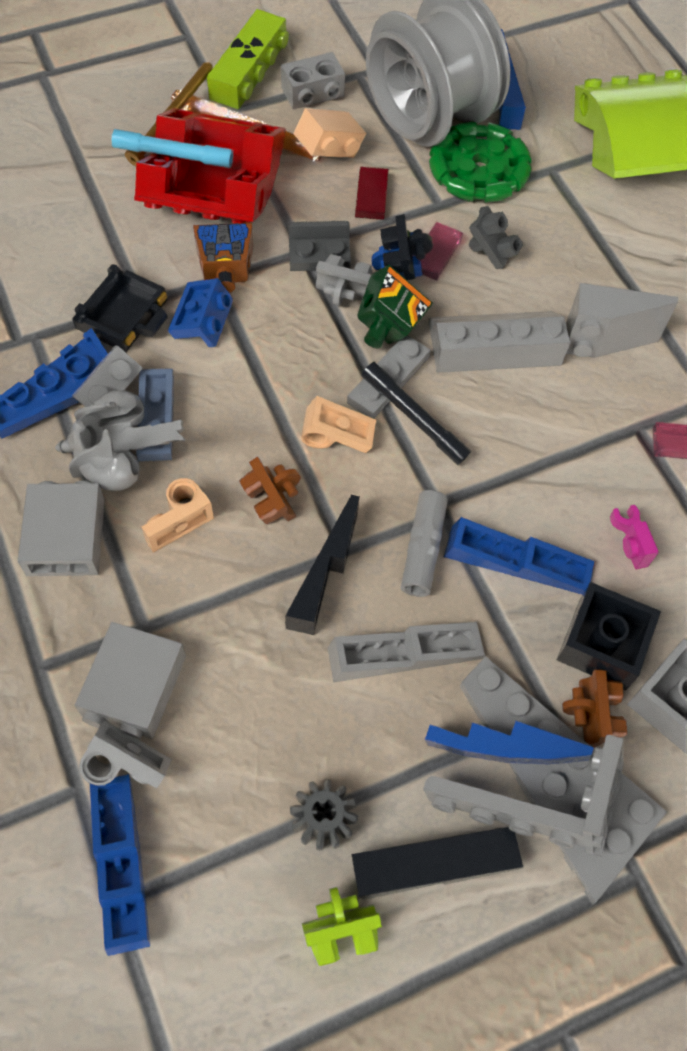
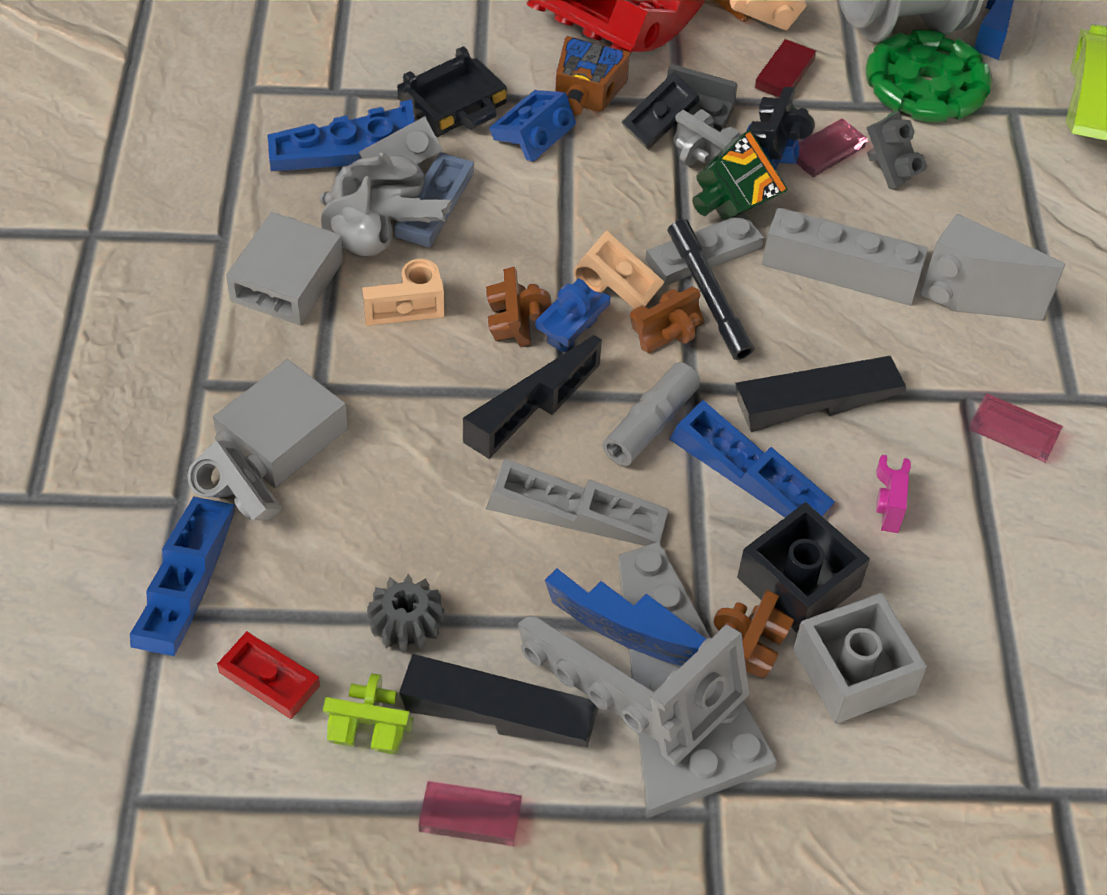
camera: 25 degrees right, 10 degrees down
none -> red plate [217,631,320,719]
none -> clear pink tile [418,781,522,847]
none -> blue hips [535,278,611,352]
none -> black plate [622,72,700,150]
none -> dark orange hips [630,286,704,353]
none -> black slope [735,355,906,432]

